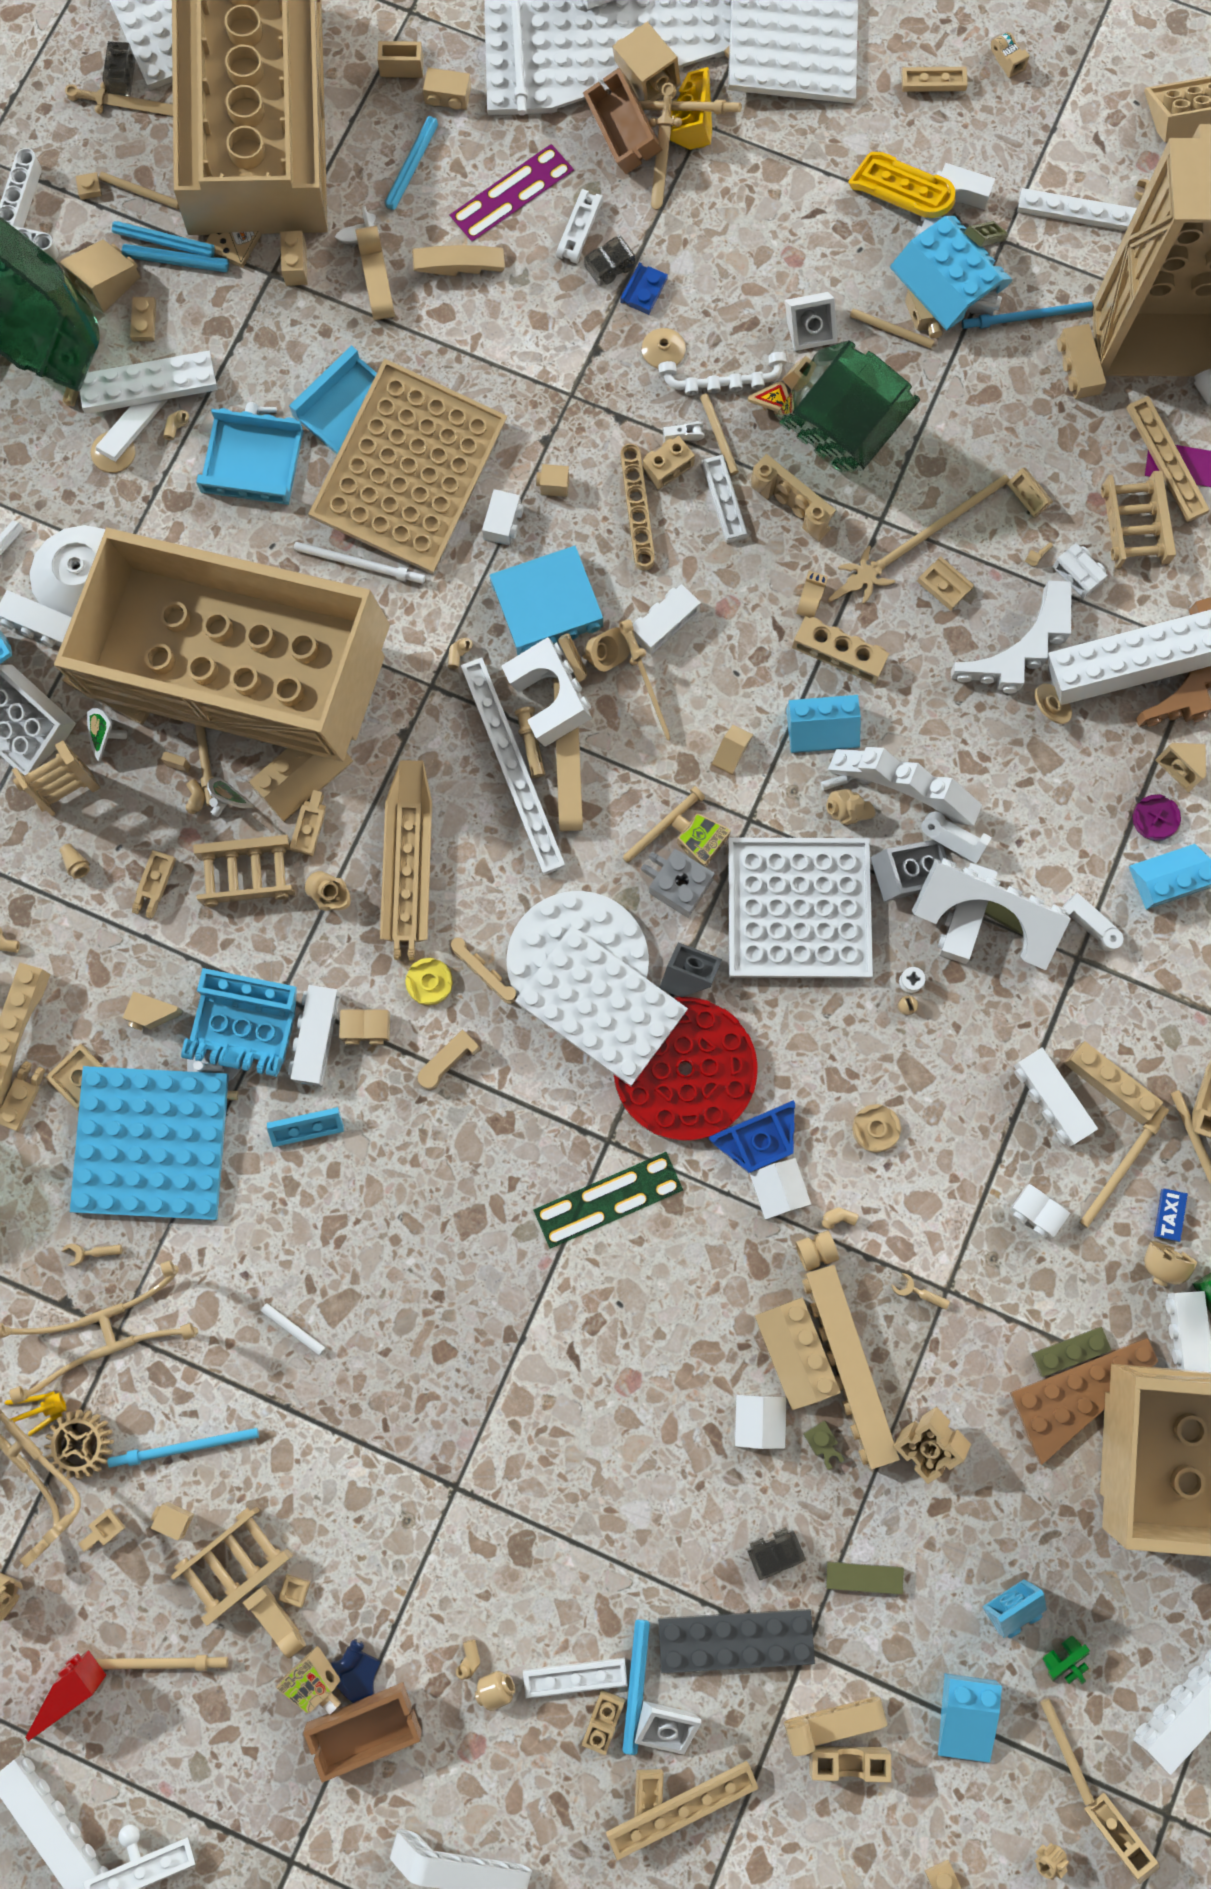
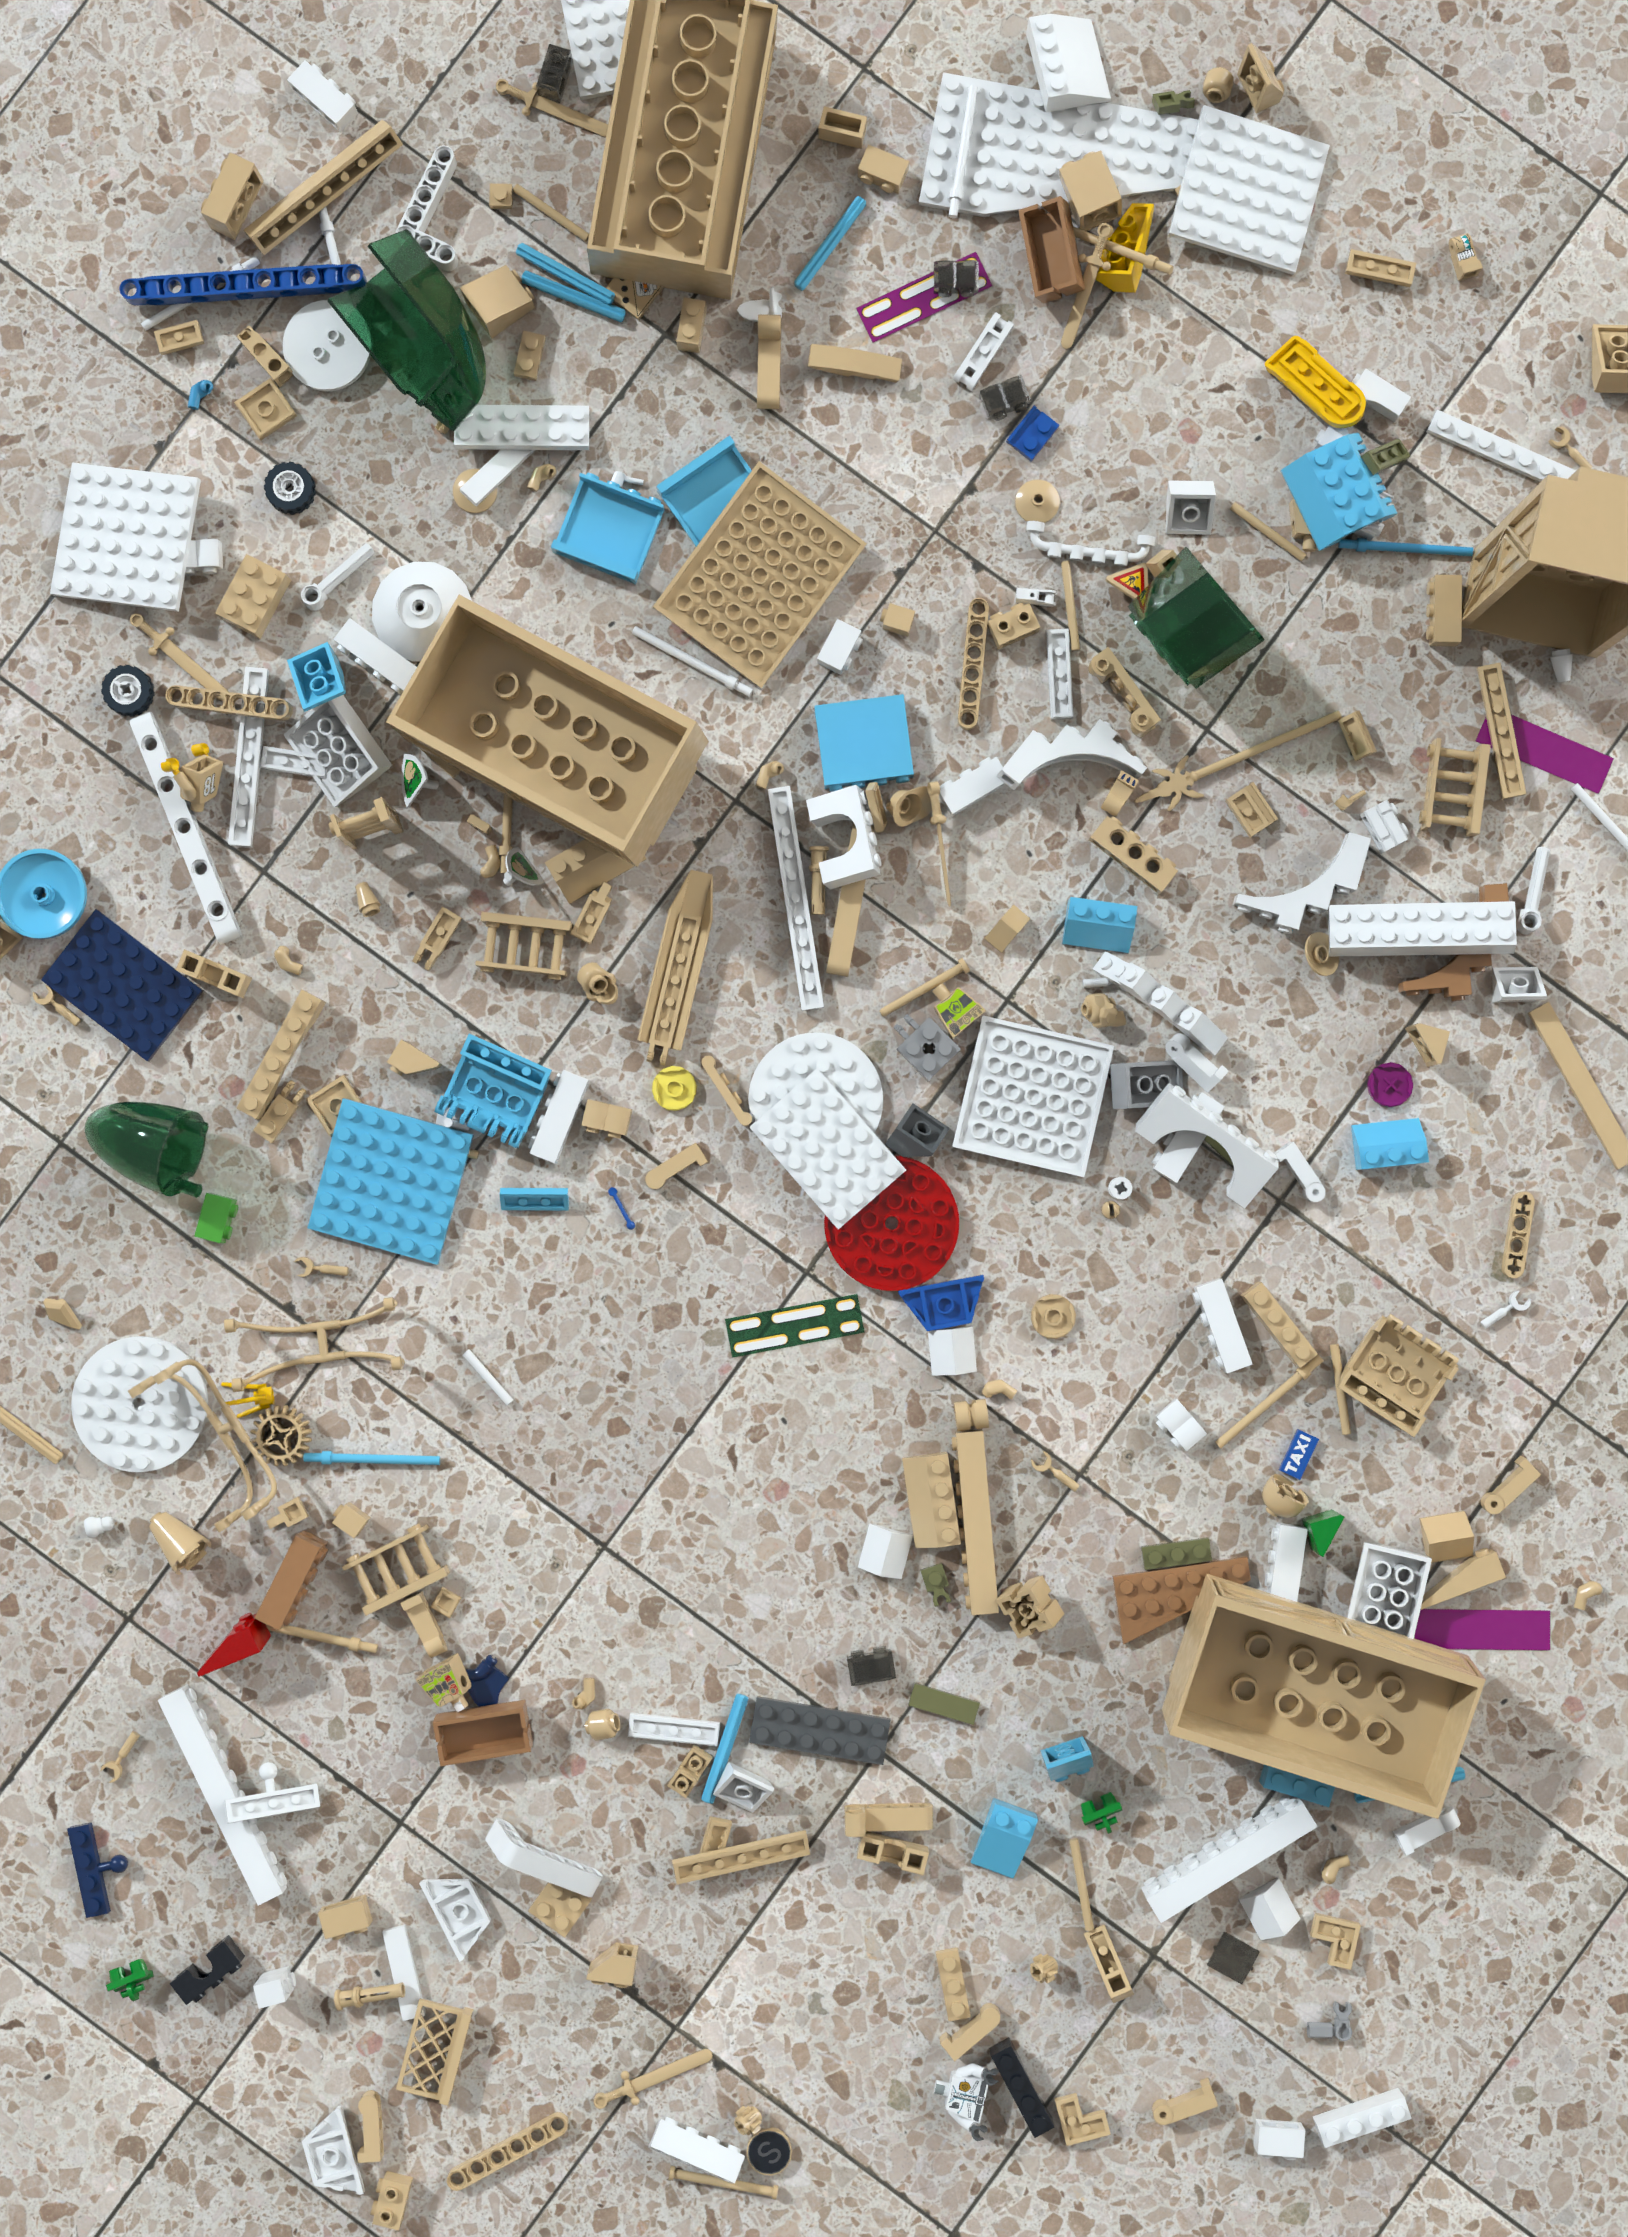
camera: 15 degrees right, 10 degrees up
none -> medium nougat piece [255,1530,329,1630]
none -> blue hinge [608,1187,635,1230]
none -> clear smoke brick [933,260,979,297]
none -> white arch [997,719,1147,790]

